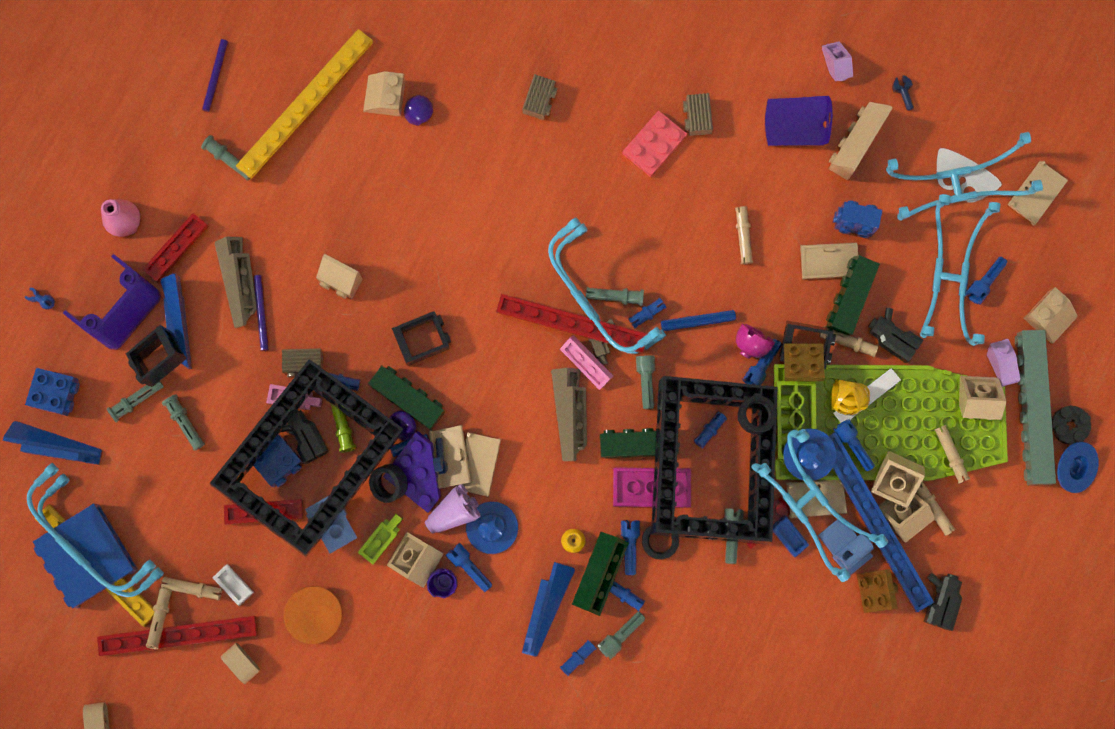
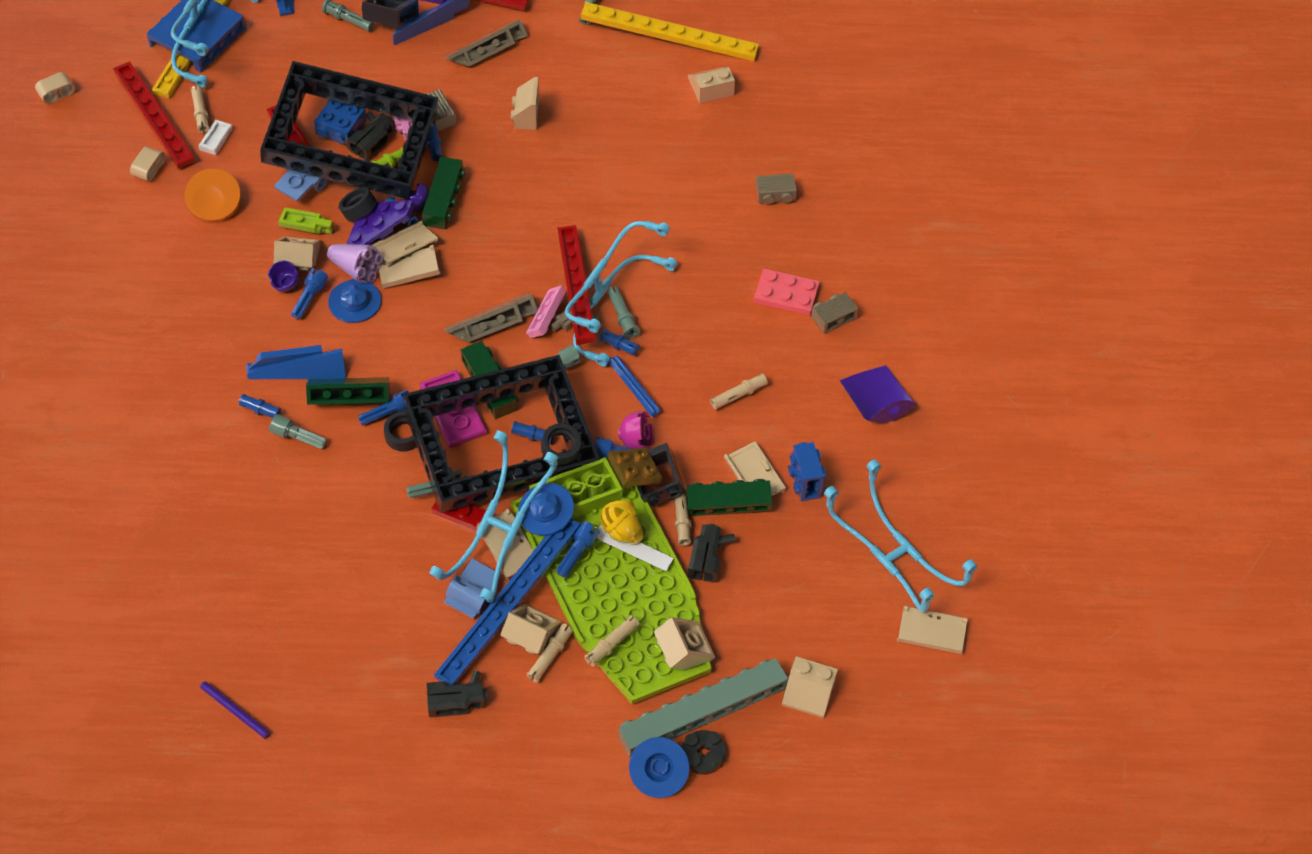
camera: 65 degrees right, 25 degrees down
tan pin [146,588,172,649] -> none
sand green pin [162,394,205,451] -> none
dark purple bar [254,275,268,351] -> none
black window [392,311,451,366] -> none
dark purple hair [404,95,433,126] -> none
dark blue bar [433,438,448,474] -> none
yellow plate [561,529,586,553] -> none
blue pin [610,581,645,612] -> none
blue tile [773,515,809,557] -> none
lavender slope [822,41,853,81] -> none
tan slope [828,102,893,180] -> none
pearl gold plate [857,569,898,613] -> none
tan slope [871,451,925,508] -> none
dark blue bar [892,75,914,111] -> none
medium azure bar [920,194,1001,346] -> none
white piece [937,148,1002,202] -> none
blue piece [966,257,1008,304] -> none
lavender slope [987,339,1020,387] -> none

